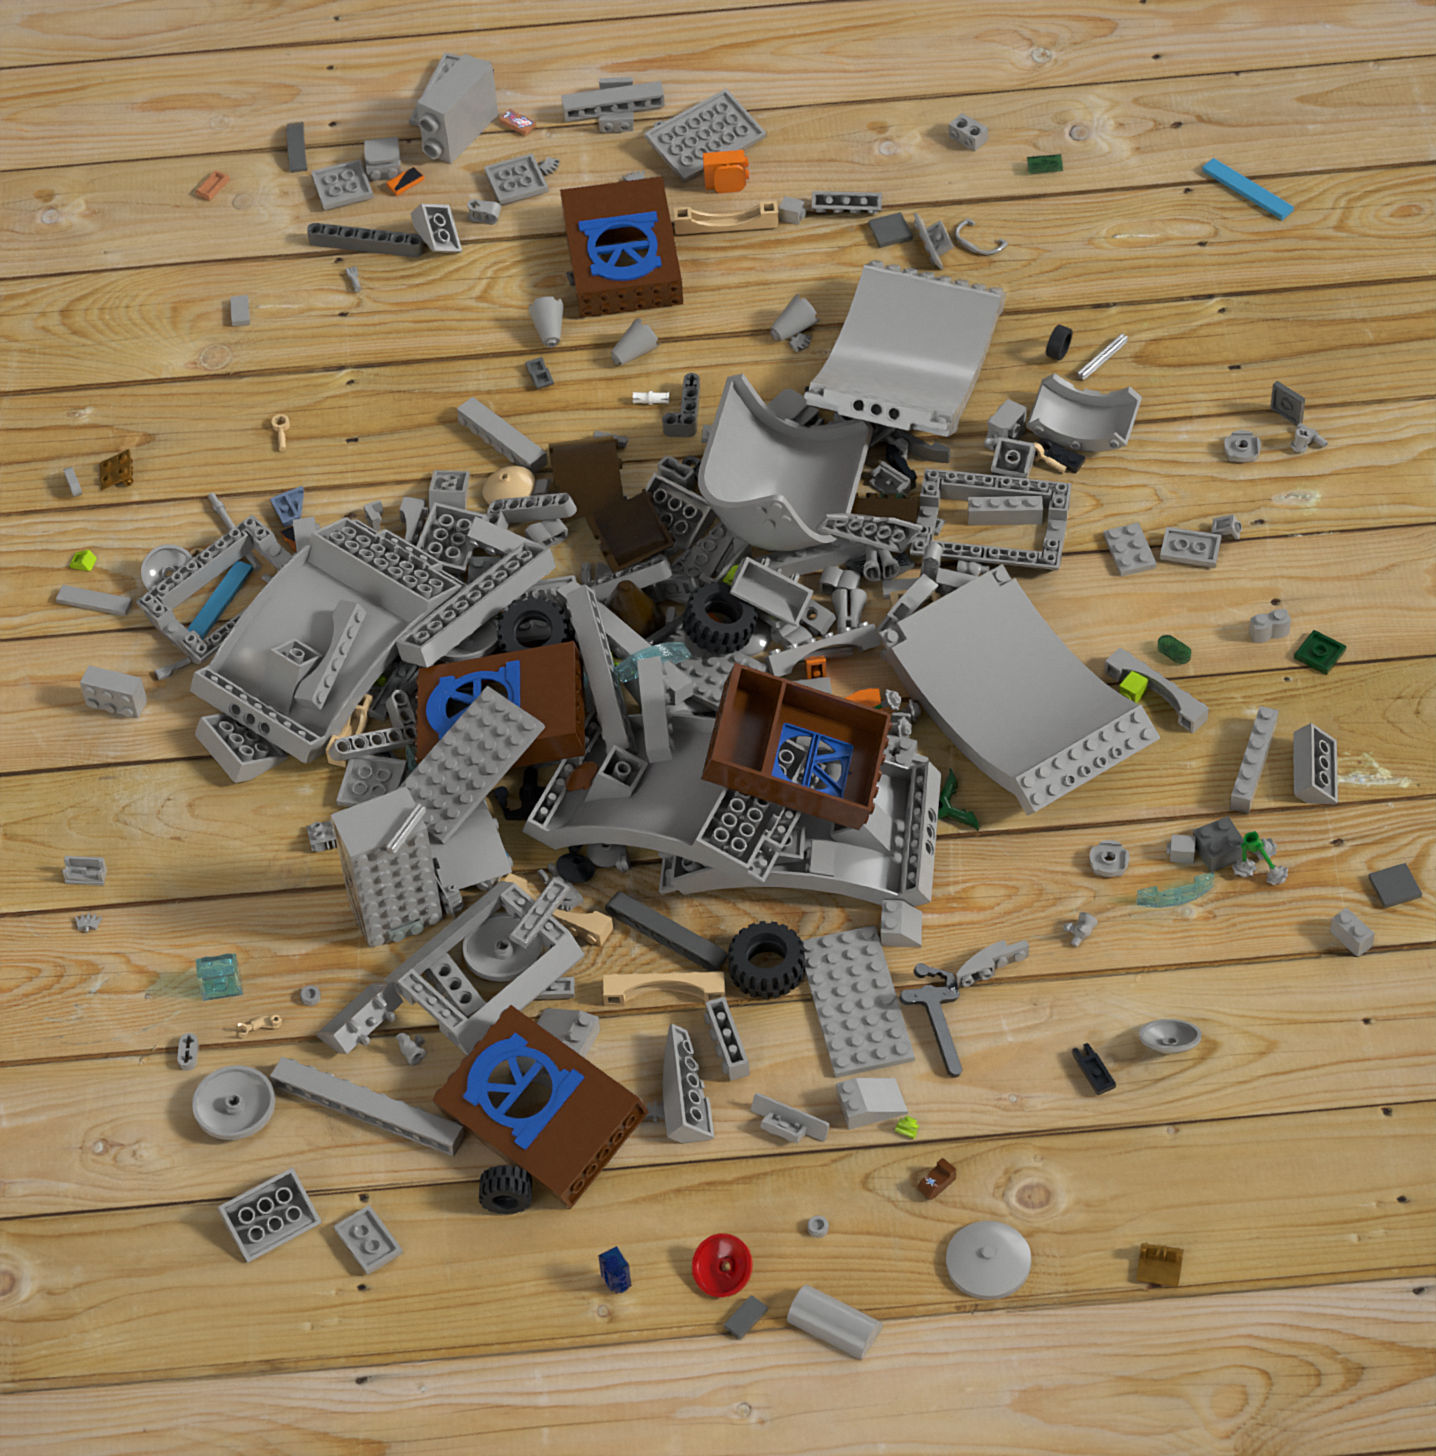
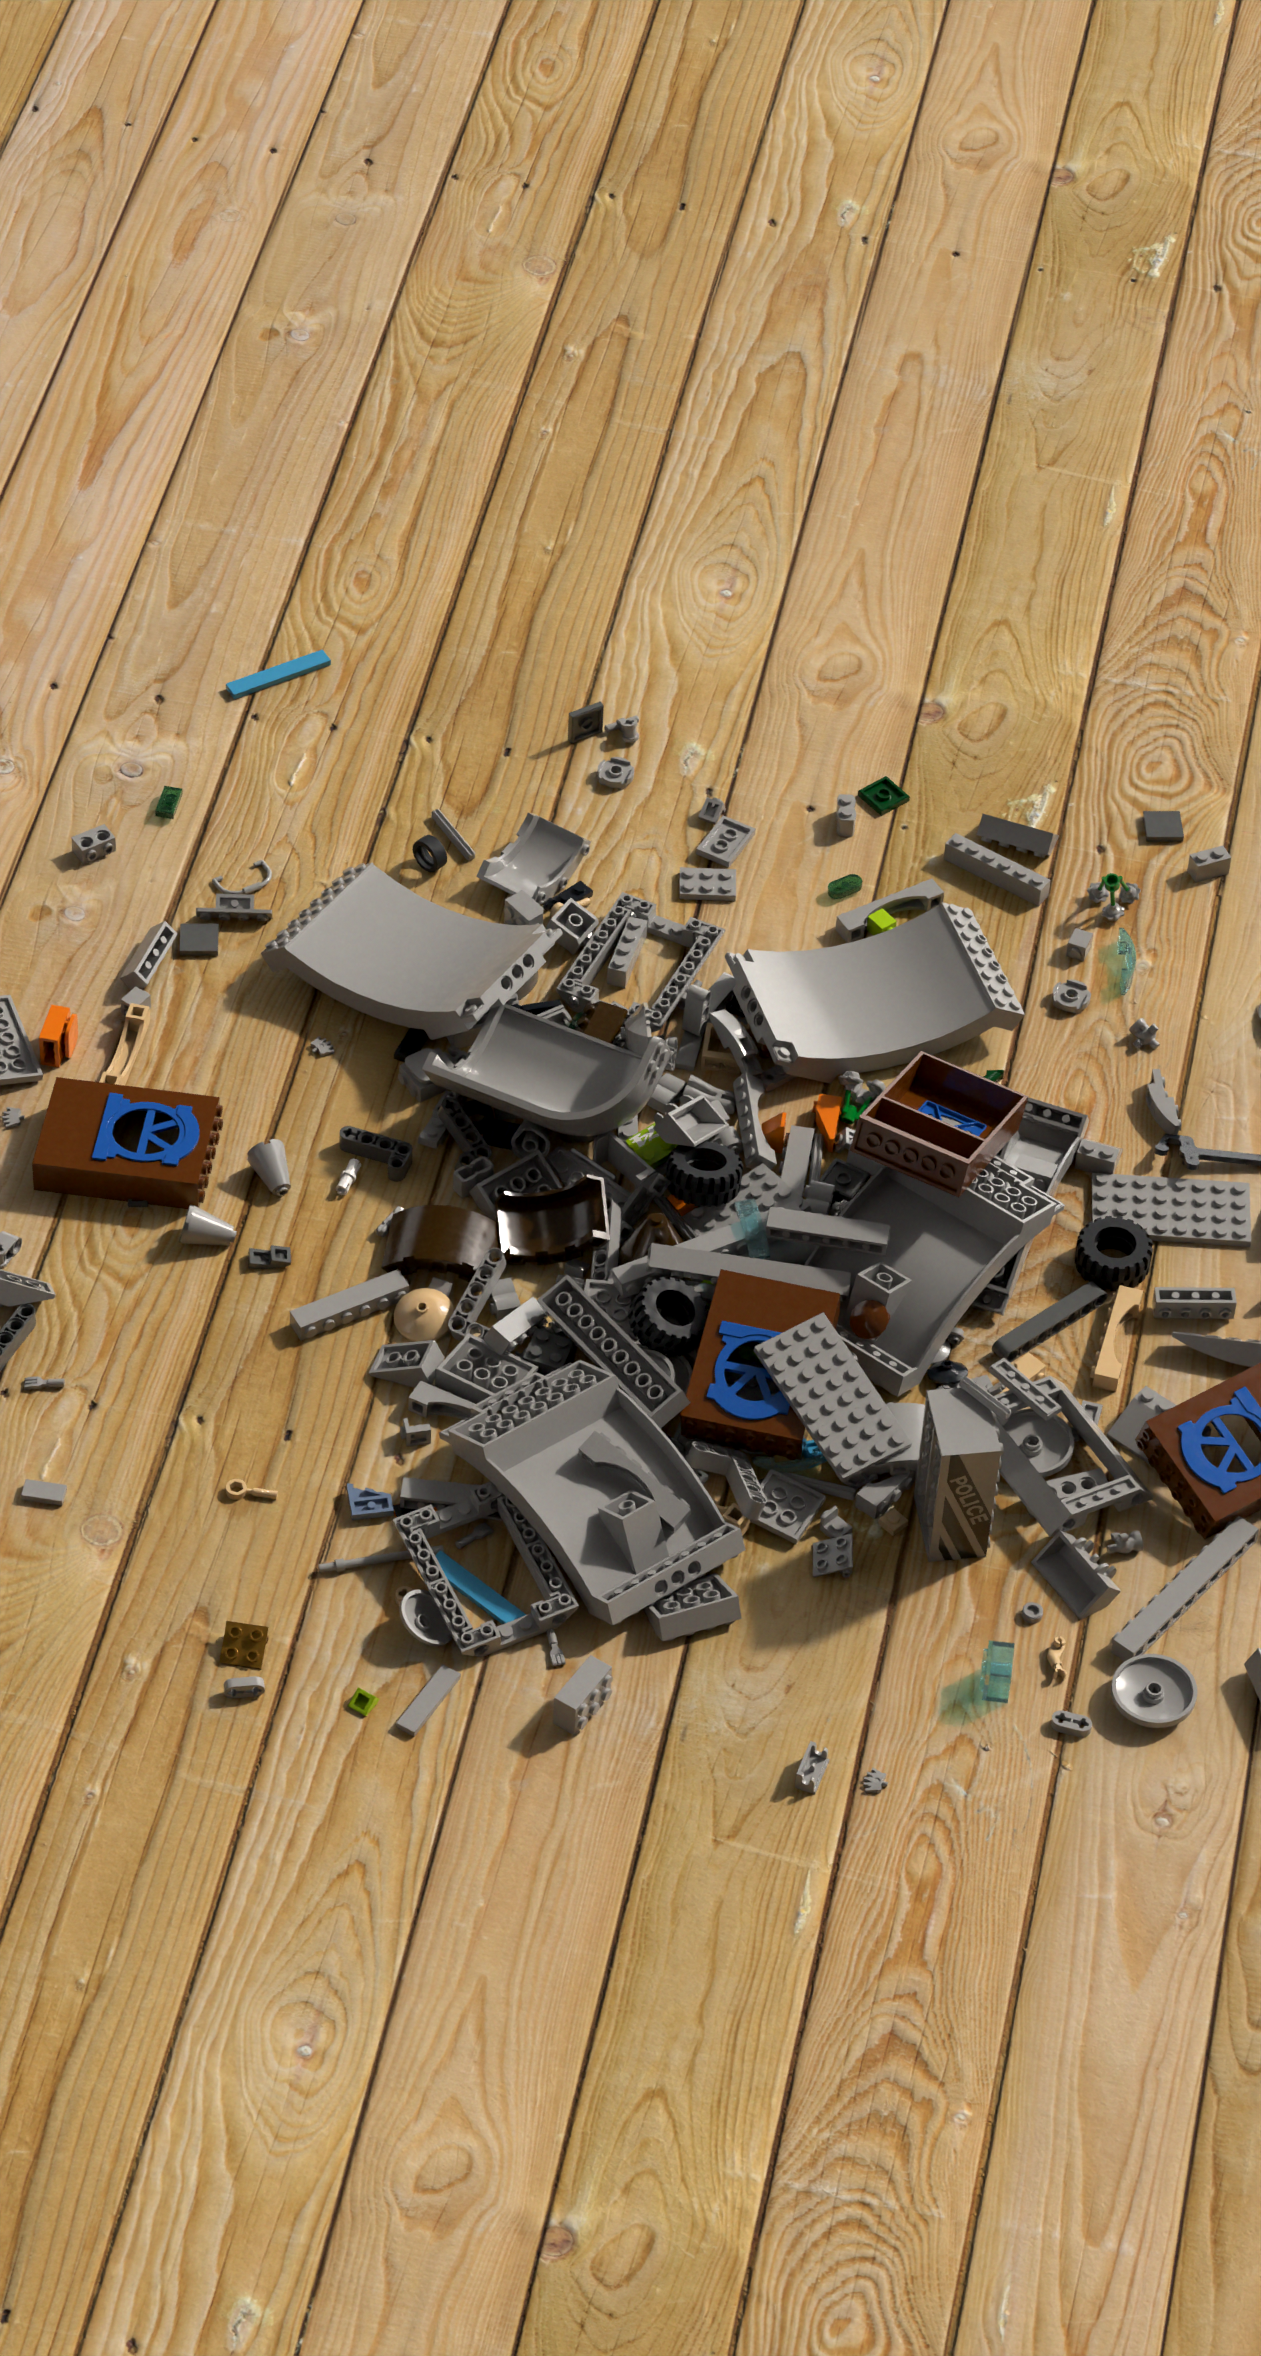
camera: 80 degrees left, 5 degrees down
light grey cone [770,294,820,341] -> none
dark grey brick [1193,816,1244,873] -> none

